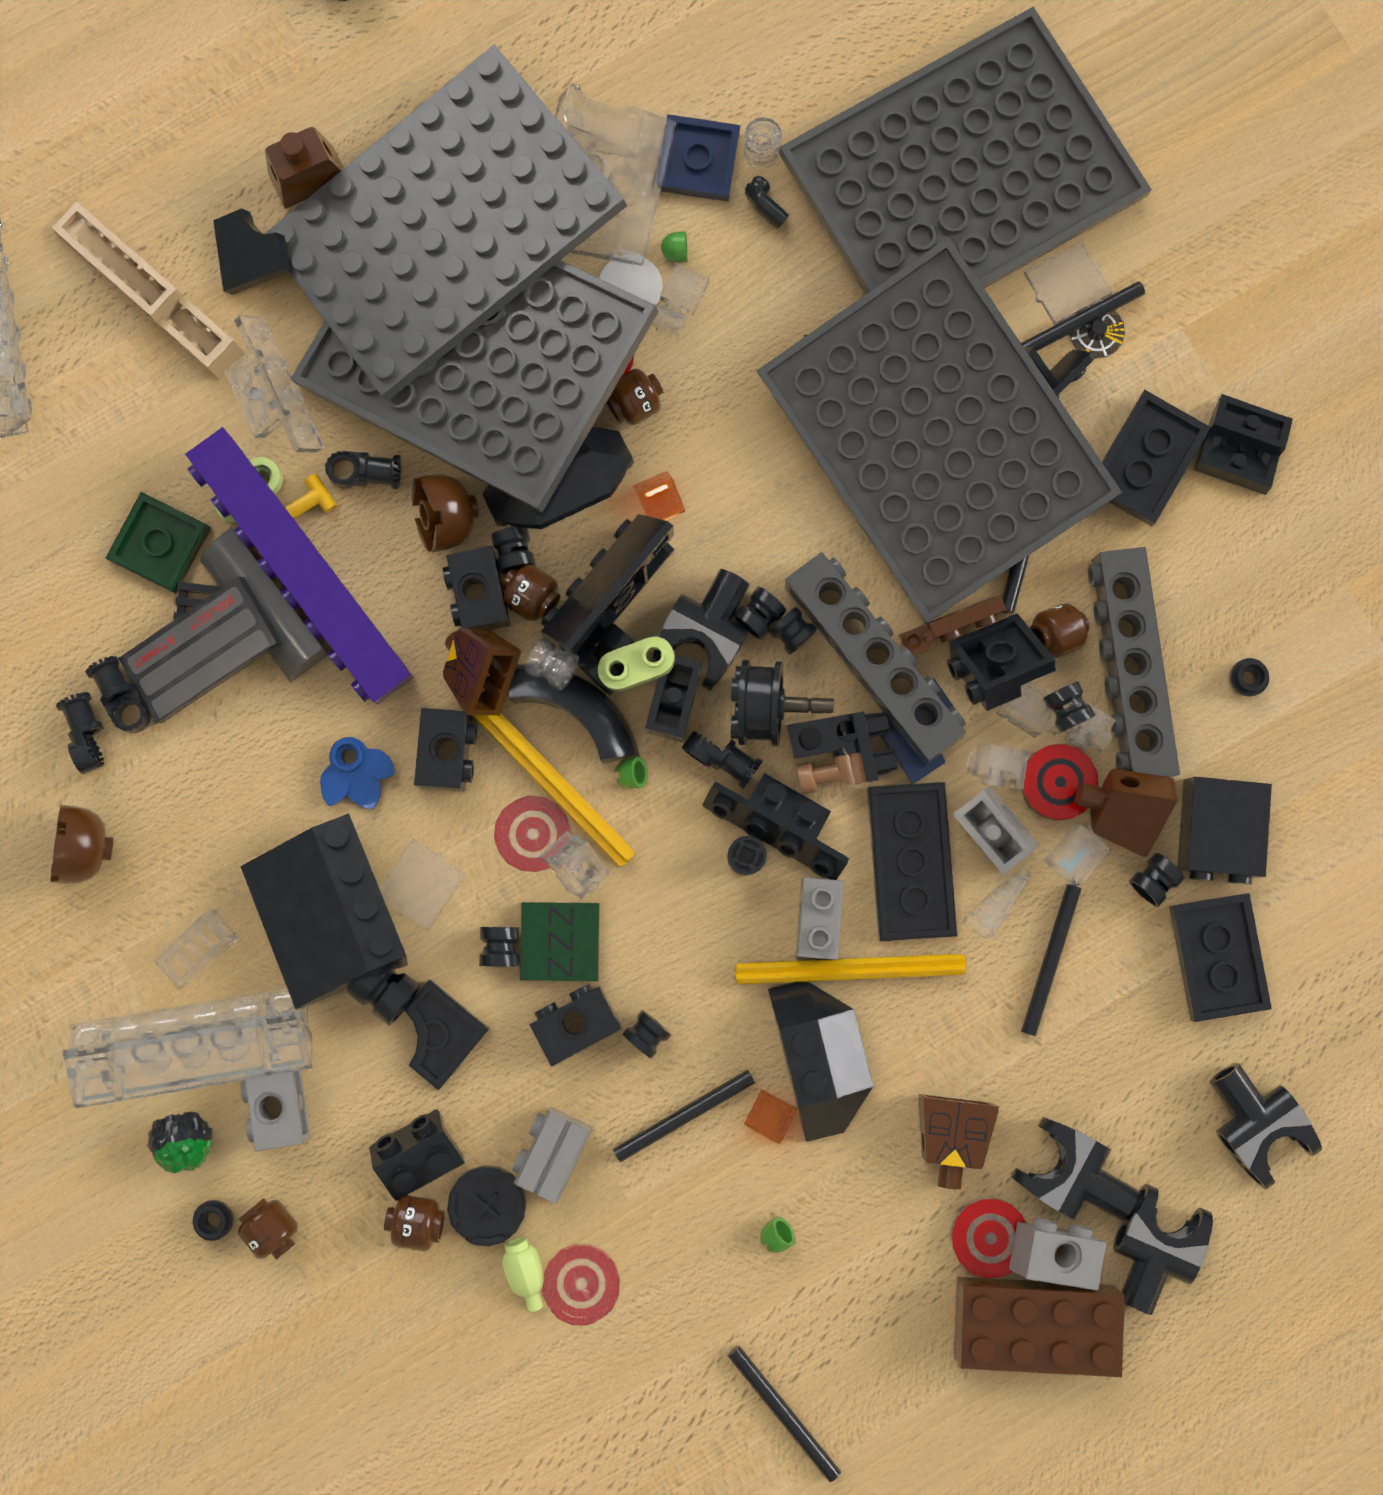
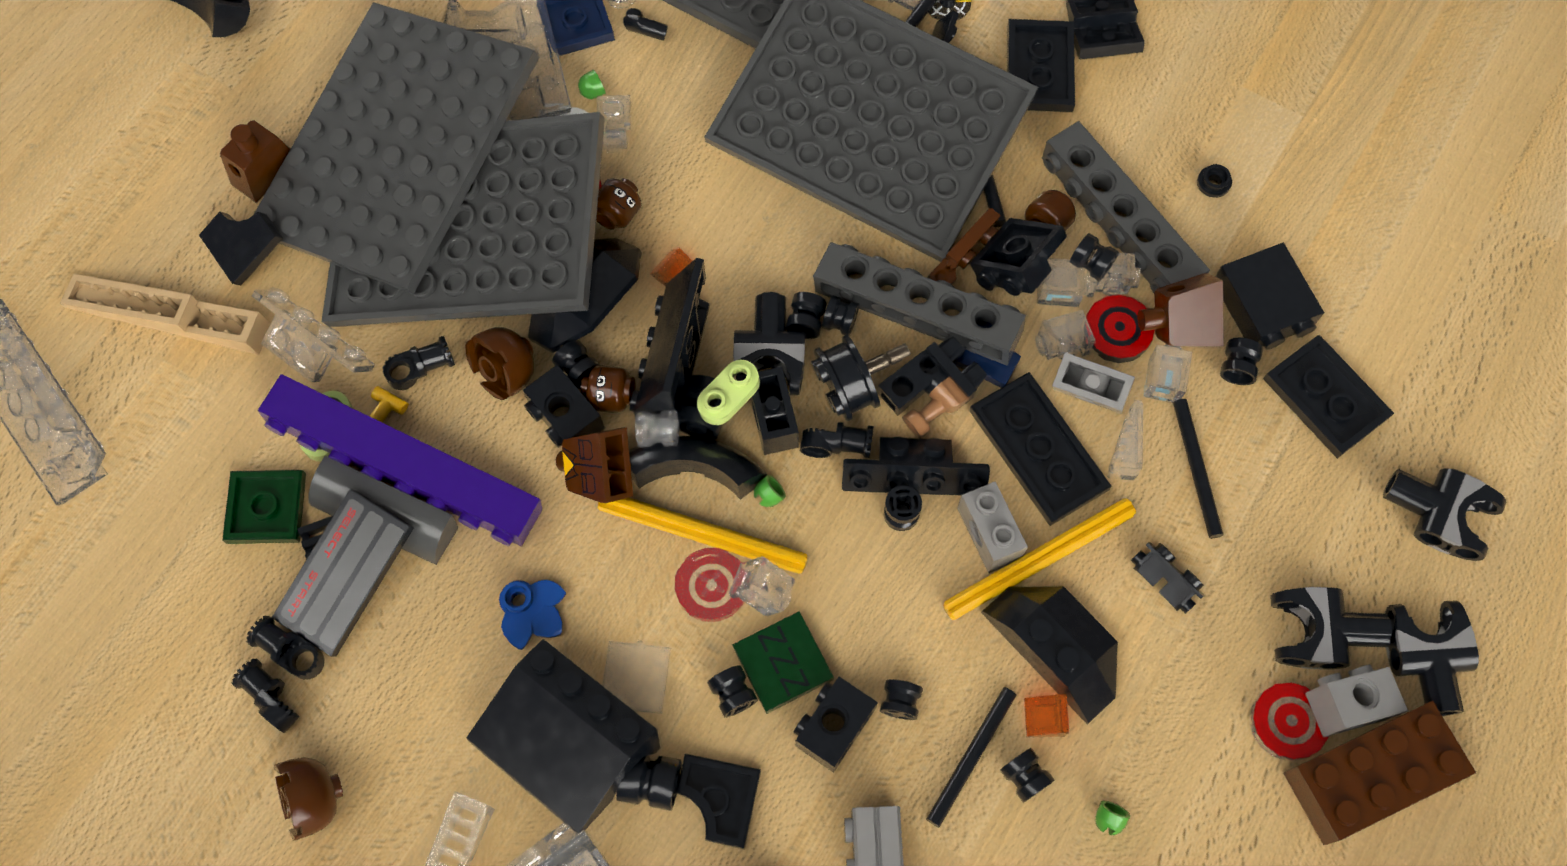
camera: 25 degrees left, 15 degrees down
black brick [414,708,478,791] -> none
reddish brown torso [918,1094,999,1190] -> none
none -> black wheel [1000,748,1055,803]
none -> black hinge [1131,542,1205,614]

